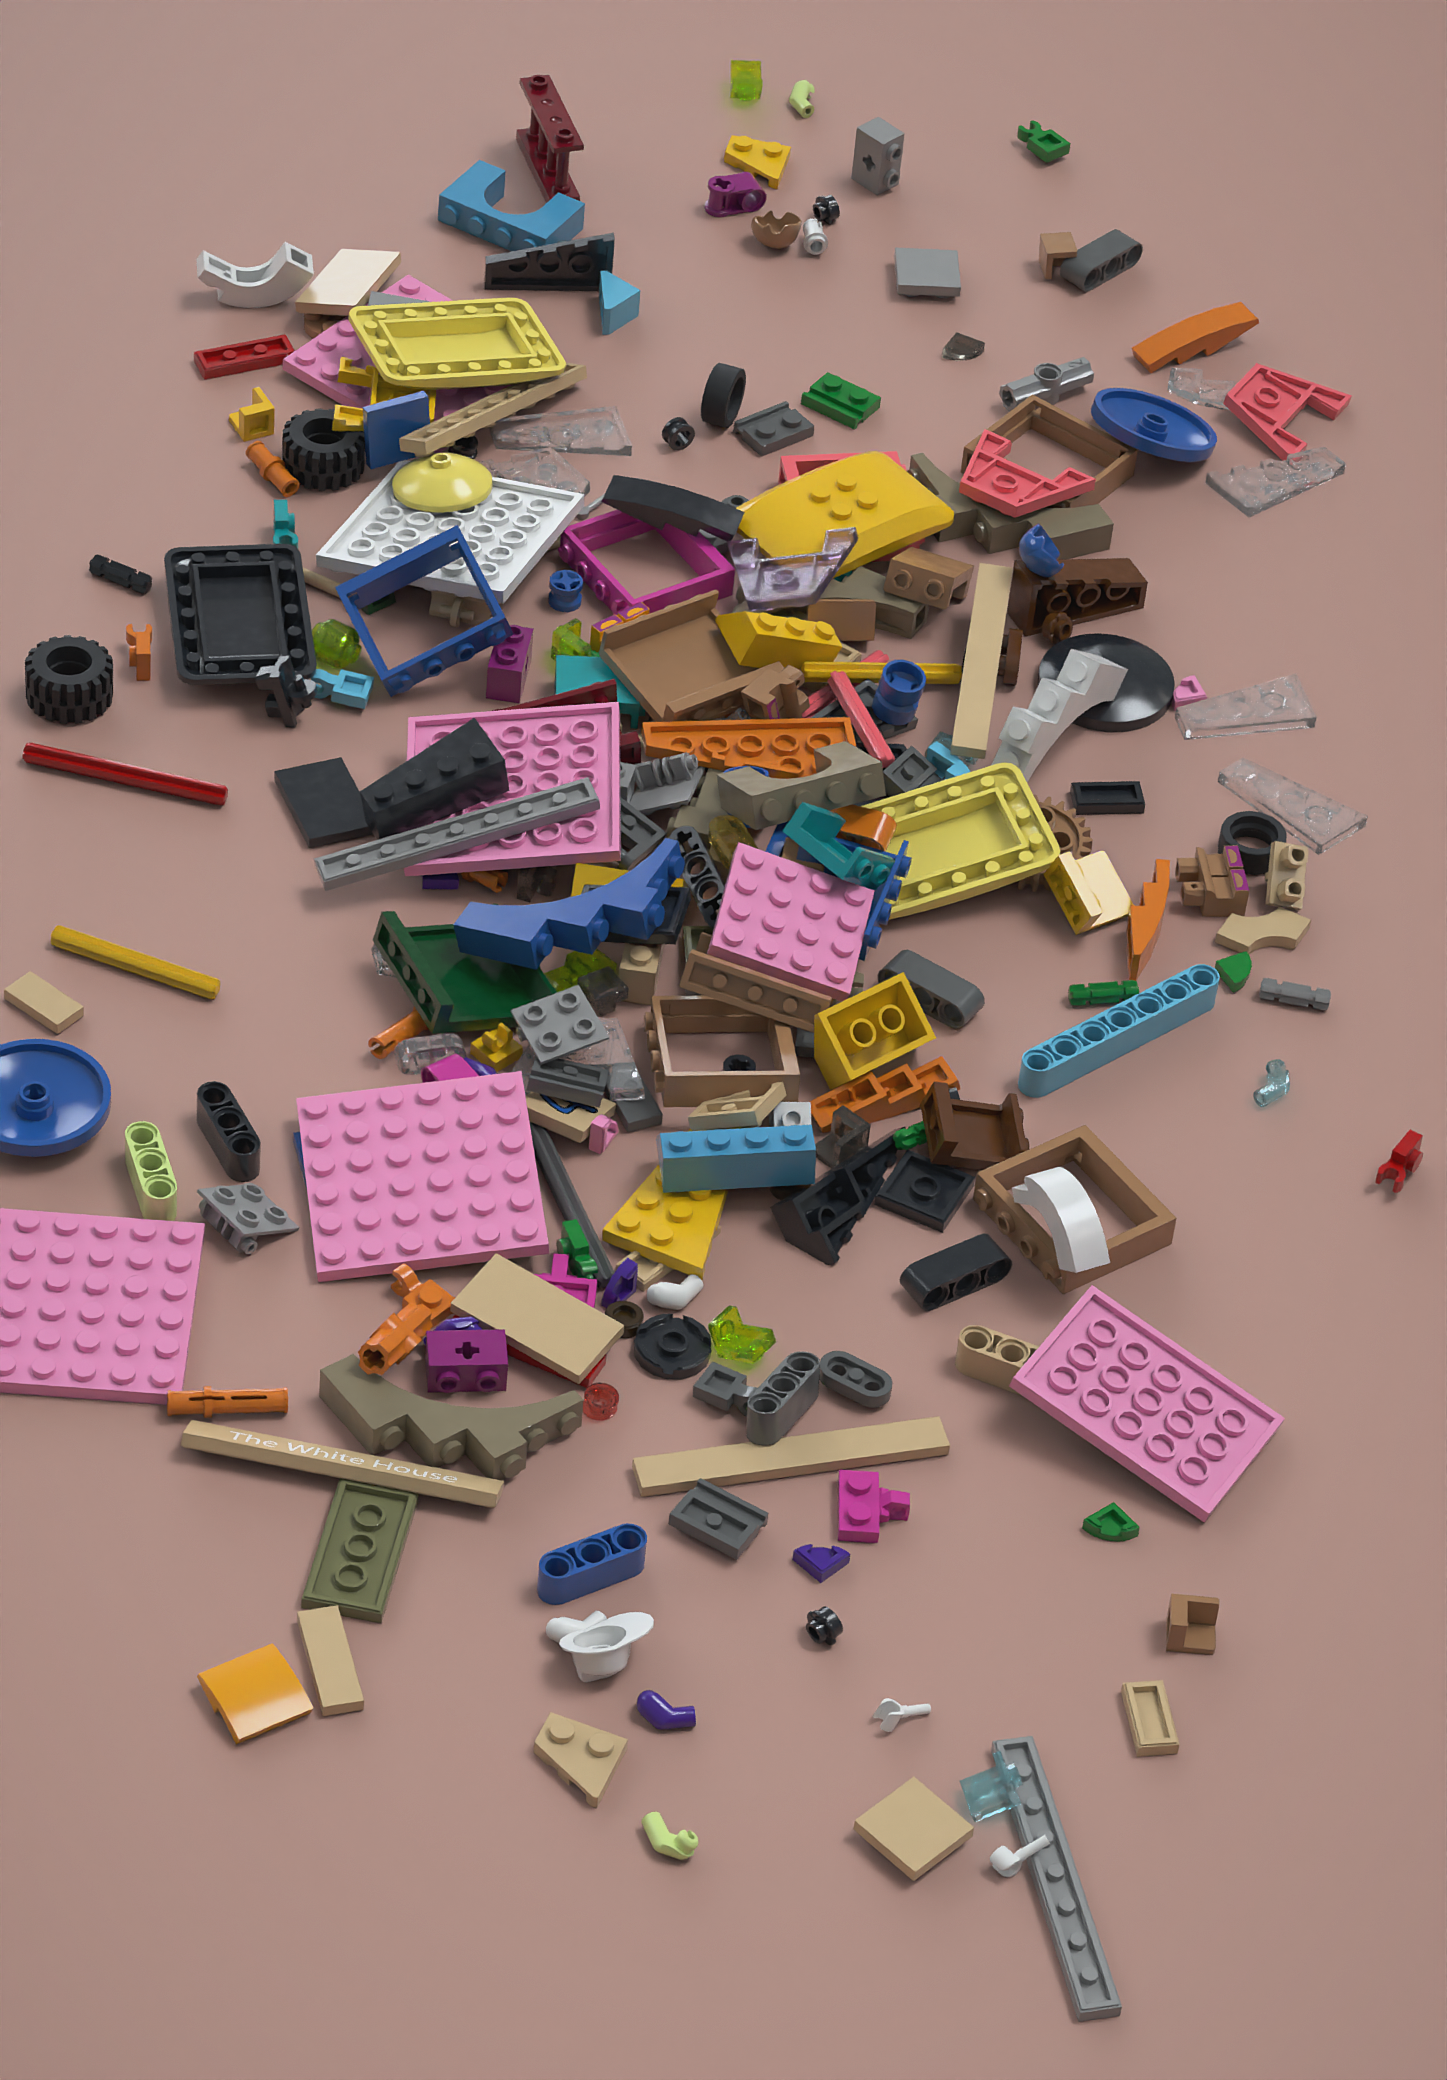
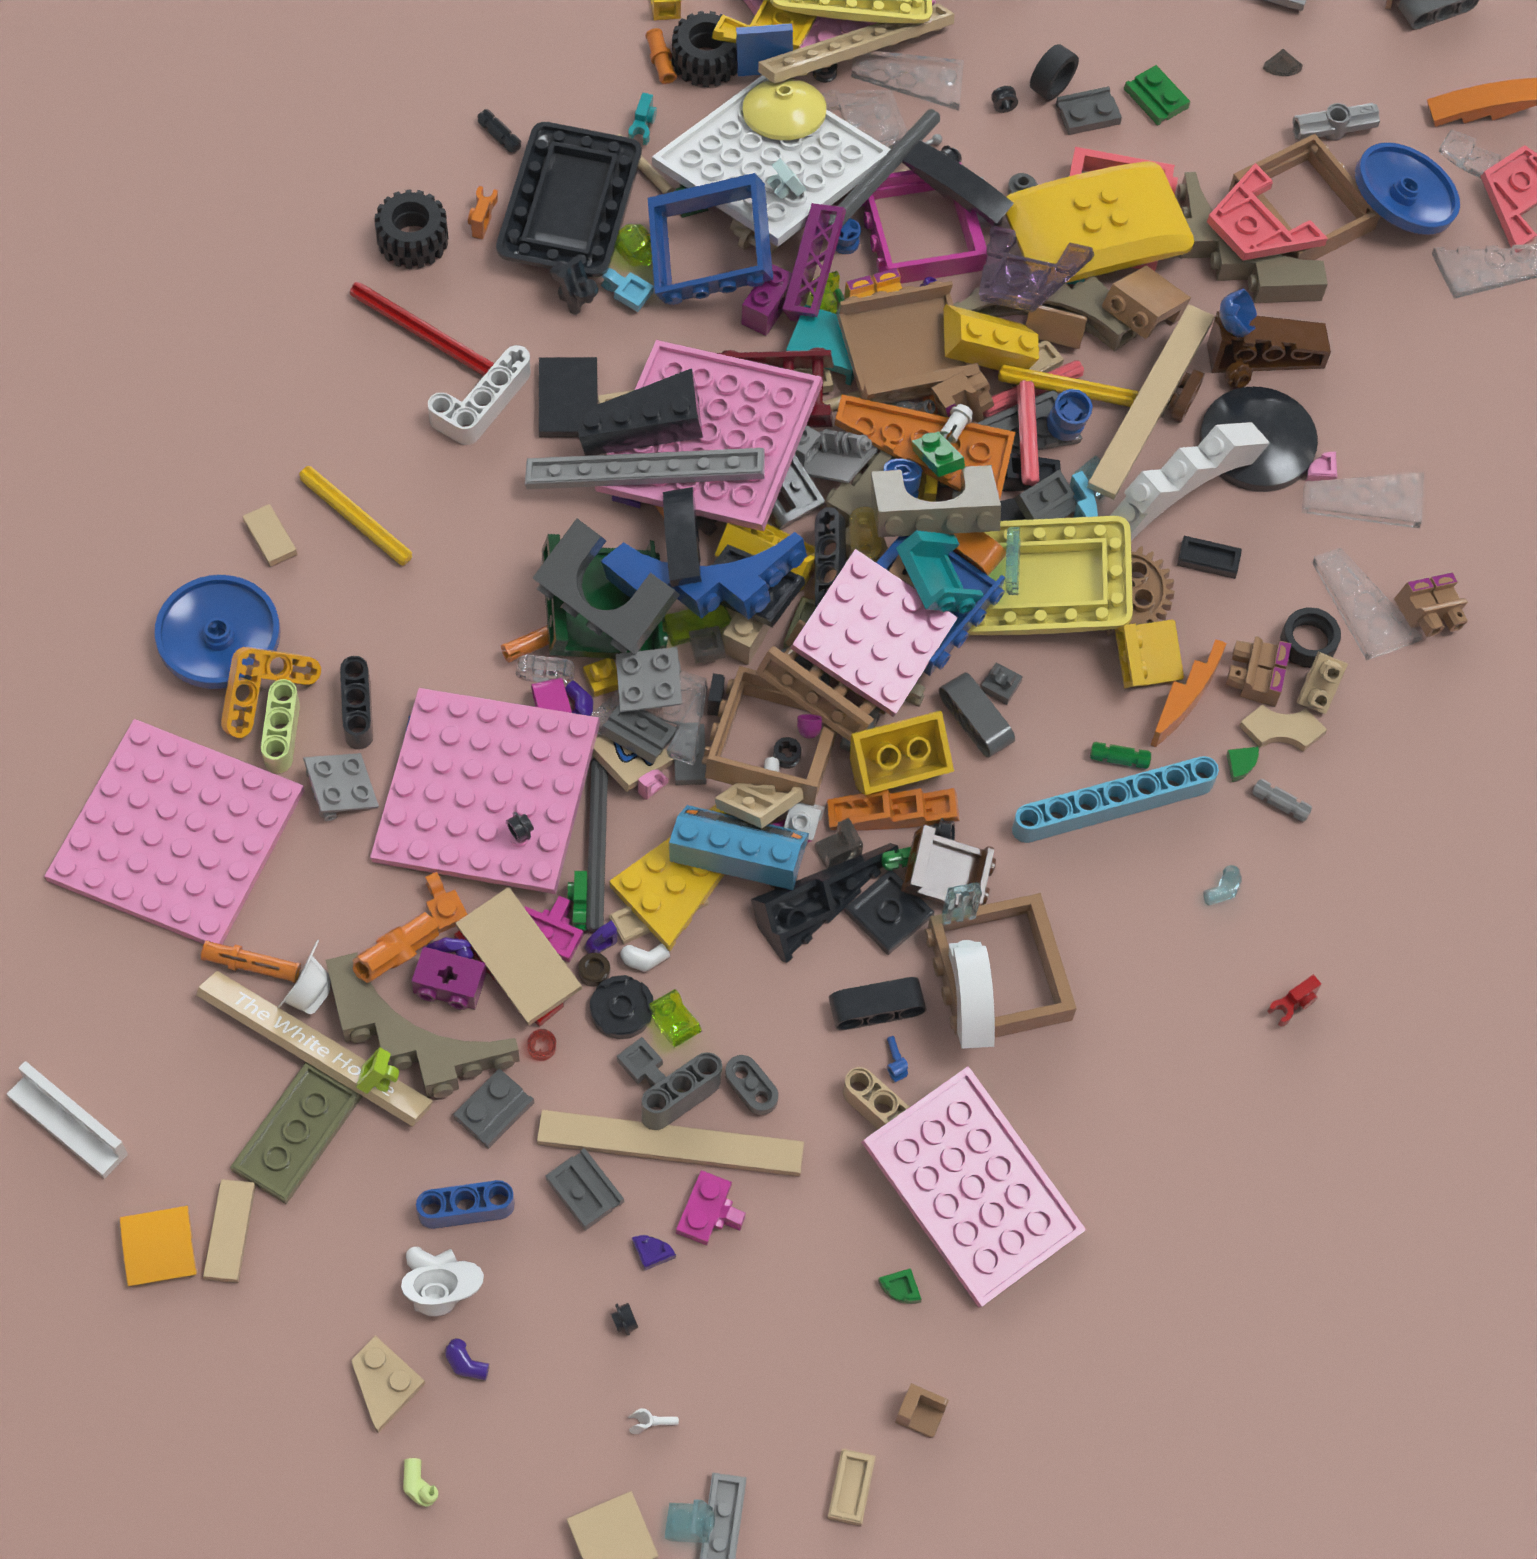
camera: 20 degrees right, 20 degrees up
none -> white fence [7,1061,128,1179]
none -> light orange beam [221,647,321,738]
none -> white piece [278,939,331,1014]
none -> lime tile [356,1047,400,1094]
none -> white beam [428,345,531,445]
none -> dark grey plate [453,1068,534,1149]
none -> black plate [506,812,534,842]
none -> dark grey arch [533,518,680,655]
none -> black slope [663,487,702,587]
none -> black tile [707,673,725,716]
none -> light aqua tile [767,158,806,199]
none -> magenta fence [782,203,846,322]
none -> magenta hinge [797,714,822,739]
none -> dark grey axle [828,109,940,227]
none -> blue hand [887,1036,908,1082]
none -> green plate [912,431,965,477]
none -> white pin [940,404,973,443]
none -> clear light blue tile [942,882,982,925]
none -> dark grey tile [981,662,1023,705]
none -> clear light blue tile [1005,527,1021,595]
none -> medium nougat hips [1394,572,1468,637]

